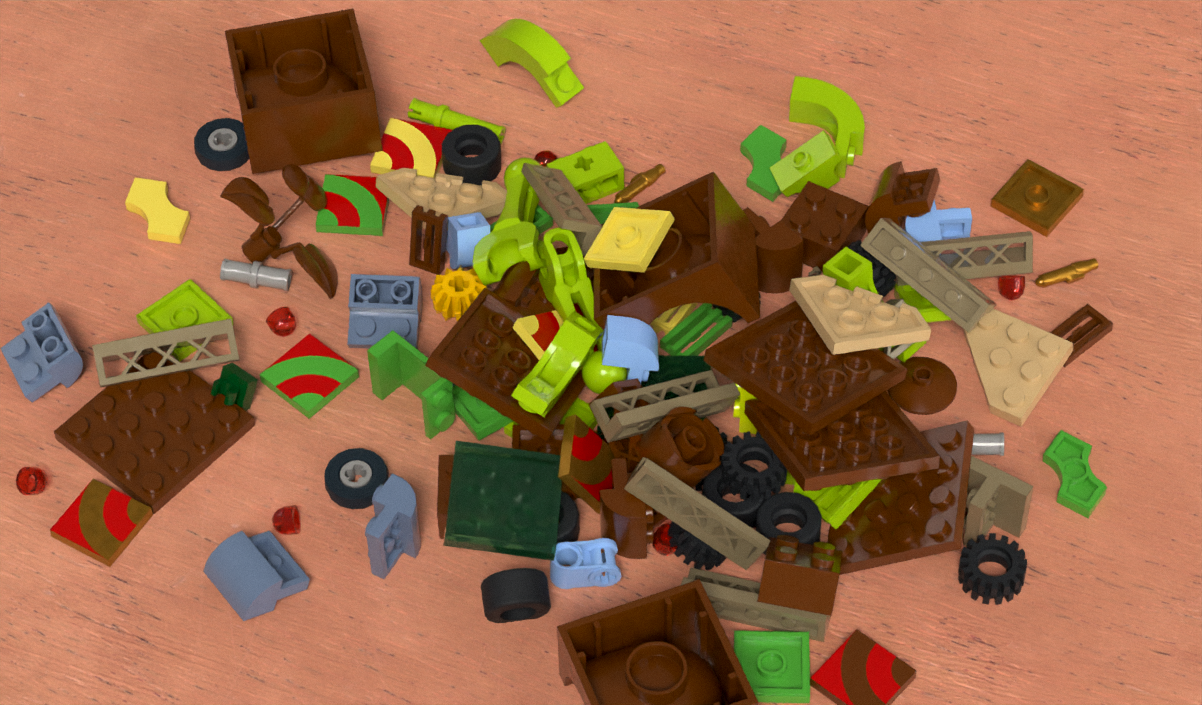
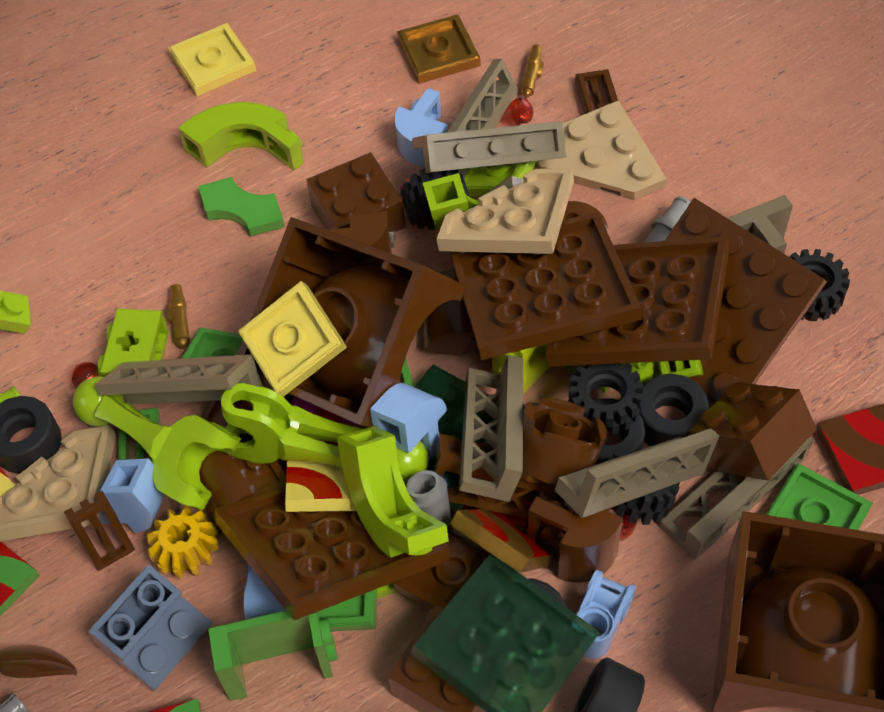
camera: 55 degrees left, 5 degrees up
lime brick [770,130,842,197] -> none
reddish brown brick [865,161,940,234] -> none
bright green tile [1042,430,1107,518] -> none
none -> light yellow tile [168,23,256,96]
none -> light grey cone [407,470,452,527]

